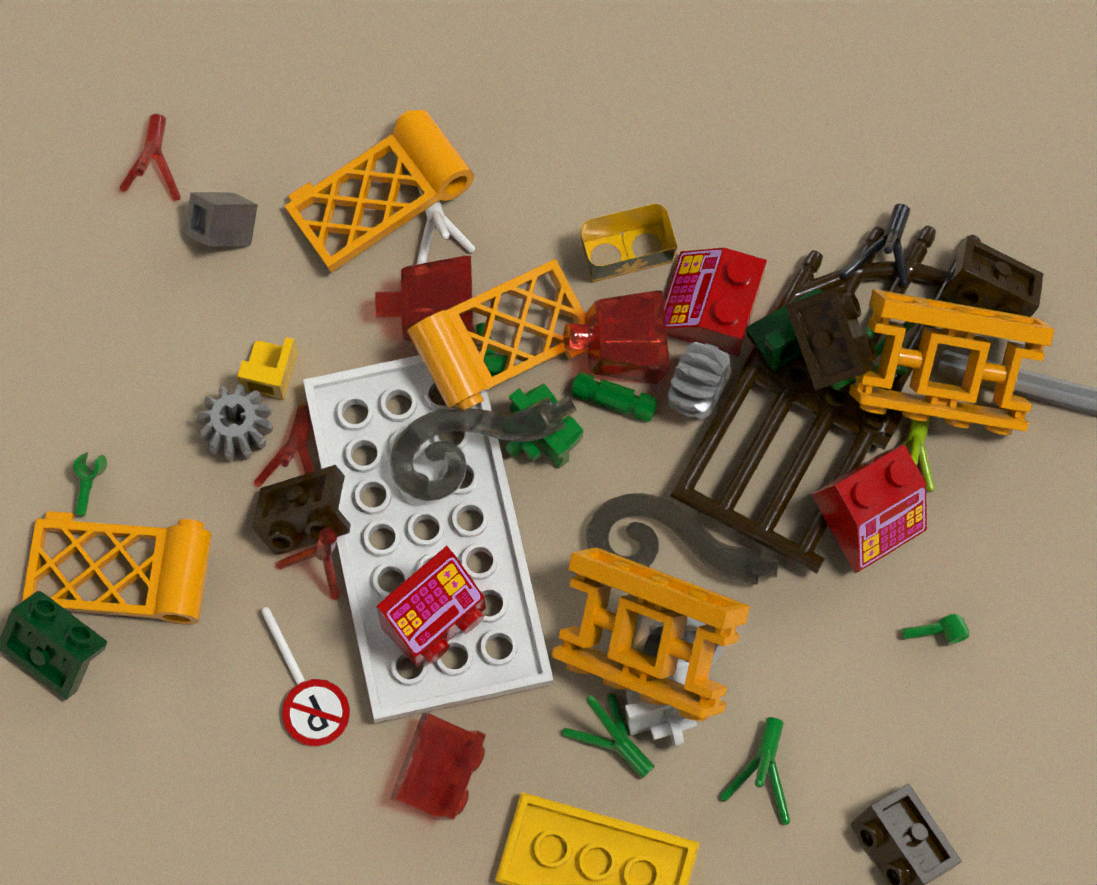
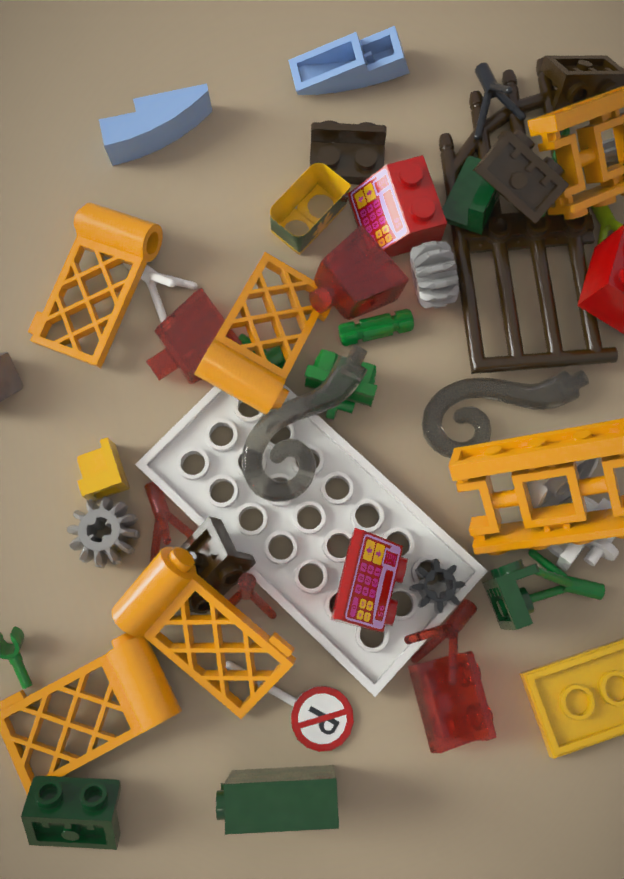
camera: 35 degrees left, 5 degrees up
none -> light blue slope [99,83,212,166]
none -> light orange piece [112,546,296,719]
none -> dark green brick [216,765,339,835]
none -> light blue slope [288,26,410,95]
none -> dark brown bracket [310,120,387,185]
none -> clear red plant [404,599,477,685]
none -> black gear [409,559,466,614]
none -> dark green bracket [482,559,540,630]

